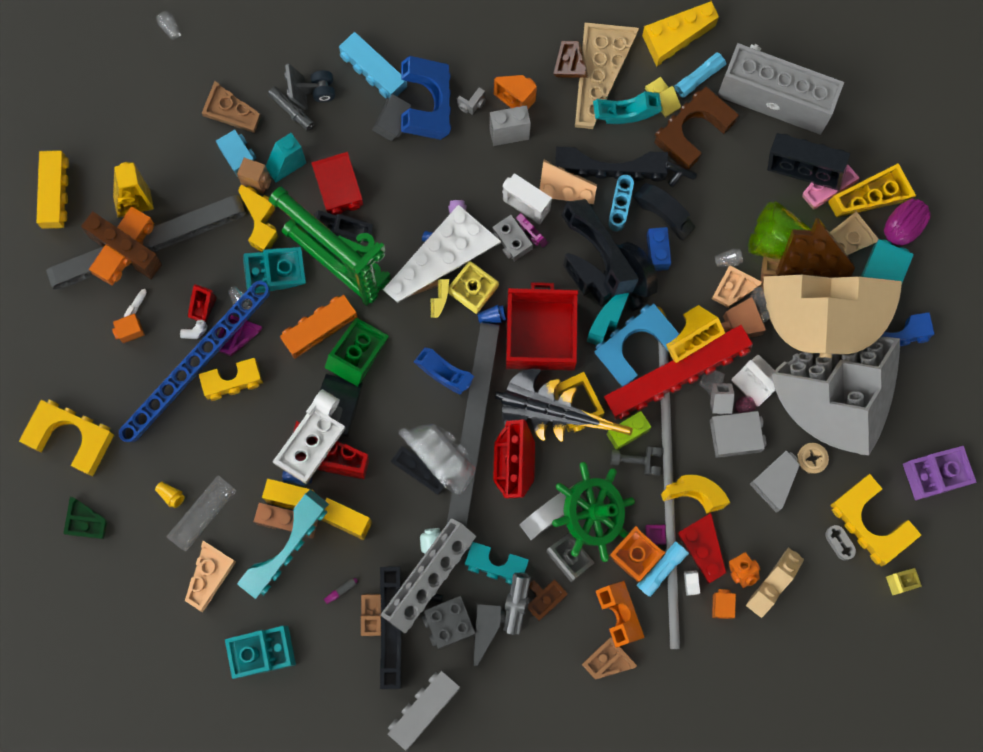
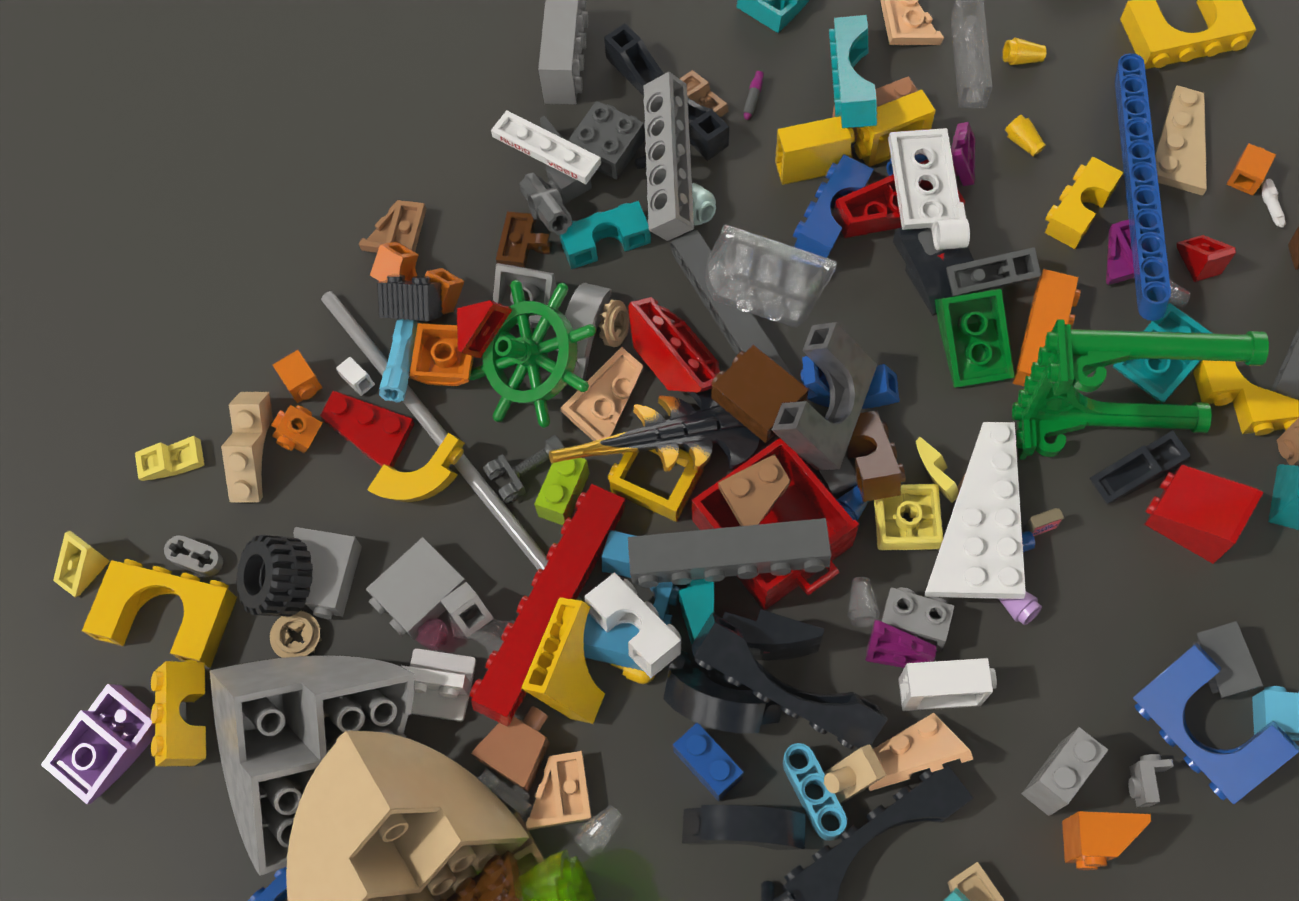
camera: 150 degrees right, 10 degrees down
white arm [180,320,207,339] -> none
magenta tile [645,525,666,545] -> none
none -> light yellow slope [135,436,205,481]
none -> yellow arch [151,661,206,766]
none -> black tyre [236,535,313,617]
none -> black brick [377,275,443,321]
none -> red slope [457,300,512,358]
none -> white plate [491,110,601,184]
none -> light nougat wing [561,347,643,441]
none -> white arch [585,572,681,678]
none -> tan gear [598,300,630,347]
none -> dark grey brick [628,518,831,588]
none -> reddish brown brick [711,345,809,443]
none -> medium nougat wing [718,454,790,526]
none -> flat silver arch [772,322,877,470]
none -> blue arch [793,154,874,265]
none -> tan tile [824,744,886,804]
none -> reddish brown arch [846,410,905,502]
none -> clear cone [848,577,880,627]
none -> dark grey slope [946,247,1041,296]
none -> magenta wing [951,122,975,186]
none -> yellow cone [1005,115,1046,157]
none -> dark tan tile [1024,508,1064,536]
none -> tan wing [1155,85,1207,196]

